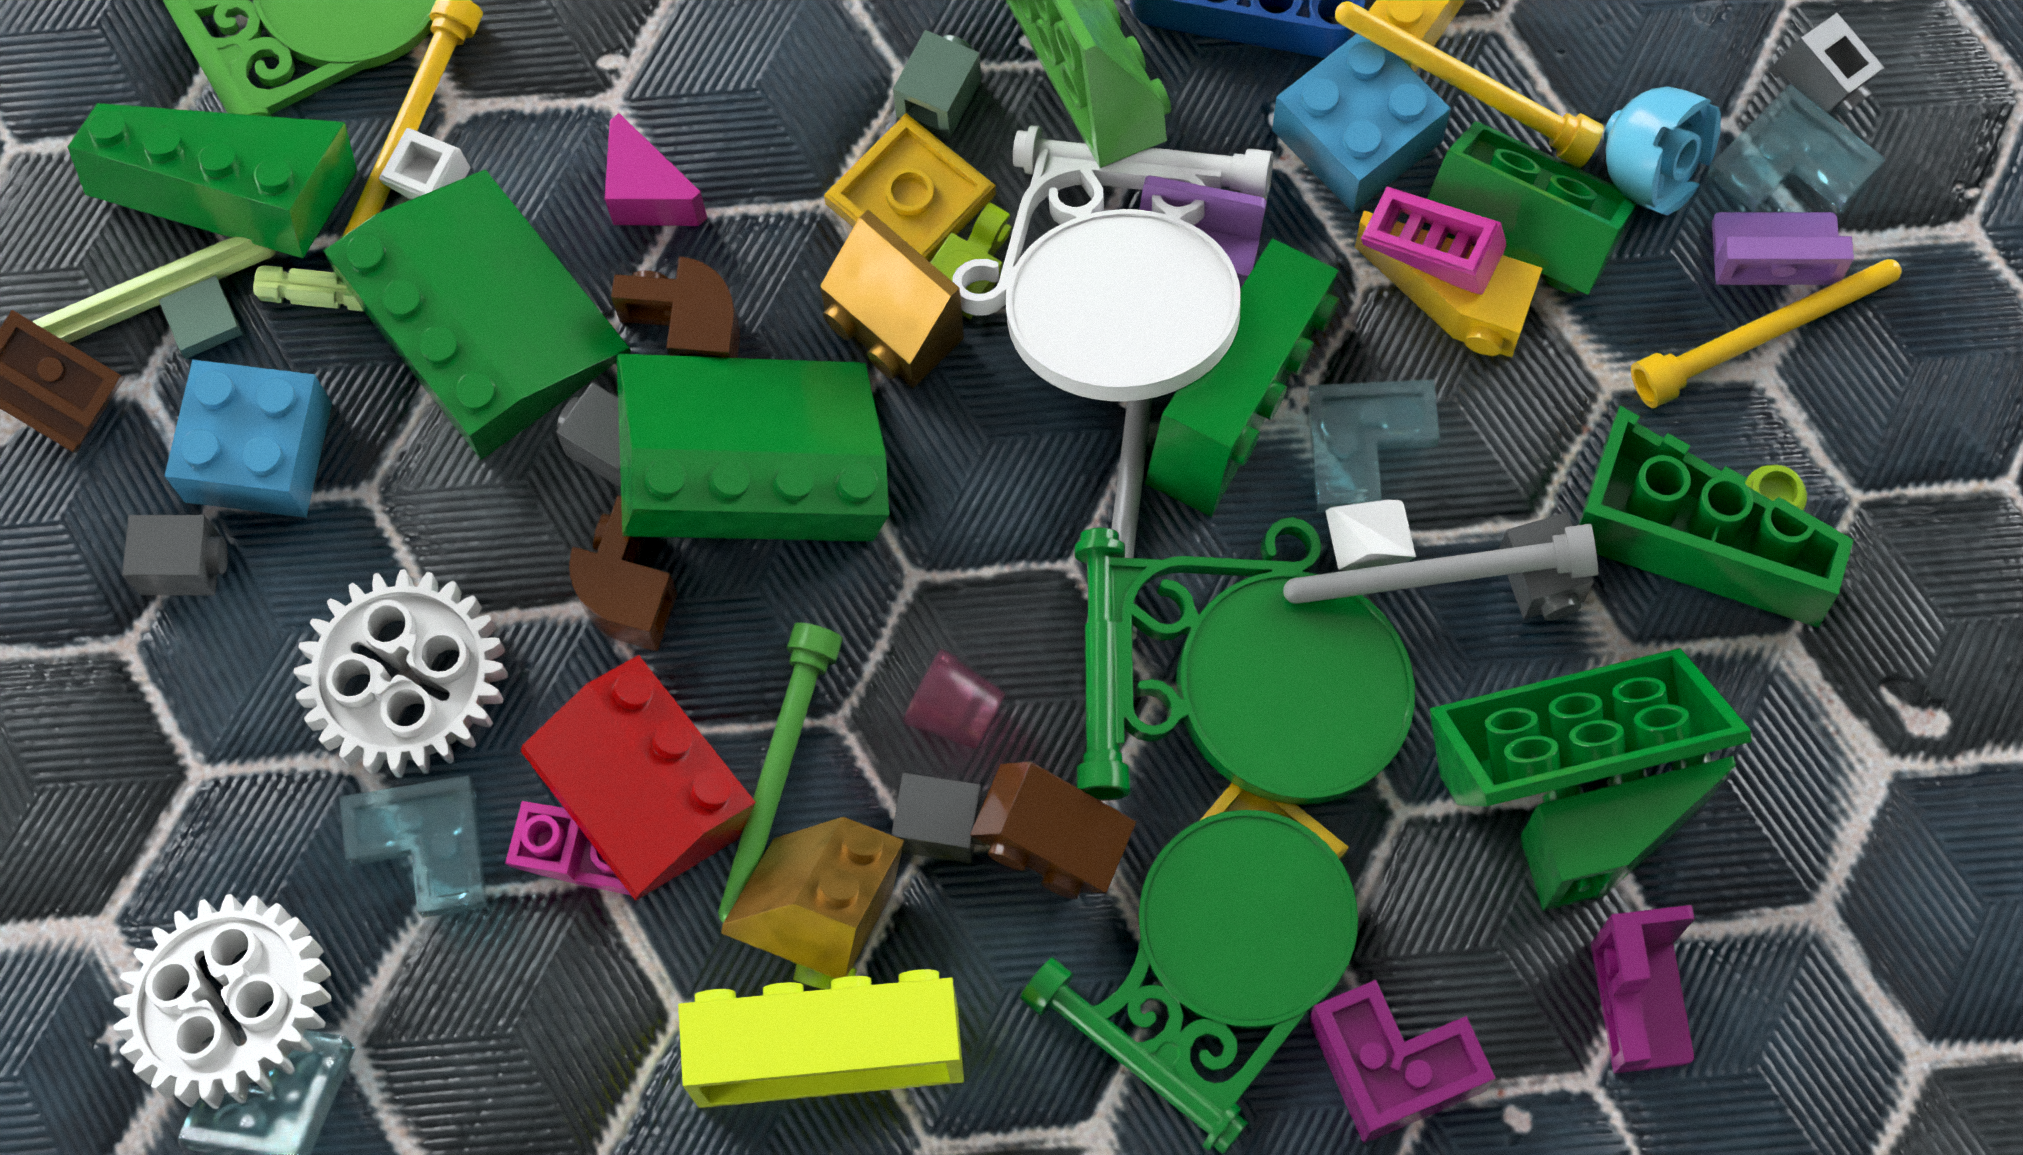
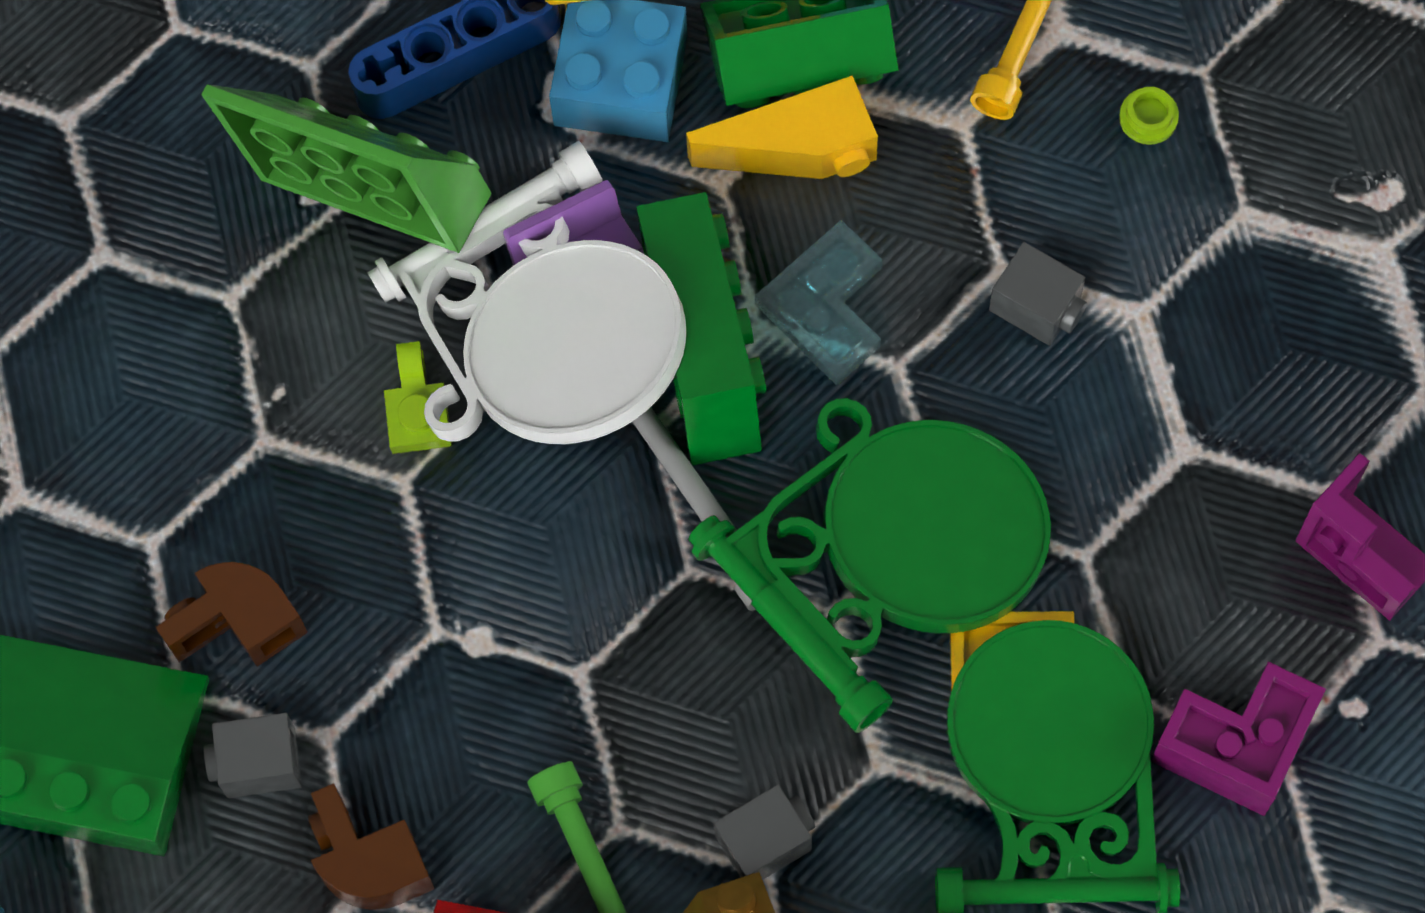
camera: 40 degrees left, 0 degrees up
dark pink slope [605,113,707,226] -> none
green slope [617,354,889,541] -> none
slope [820,210,964,388] -> none
yellow tile [824,113,996,262] -> none
sand green brick [893,30,981,140] -> none
clear pink piece [903,649,1006,750] -> none
reddish brown brick [970,762,1137,899] -> none
light grey piece [1283,524,1598,604] -> none
white slope [1325,500,1416,571] -> none
dark pink slope [1361,187,1506,295] -> none
green slope [1429,648,1752,807] -> none
green slope [1520,753,1736,911] -> none
green wedge [1578,405,1854,628] -> none

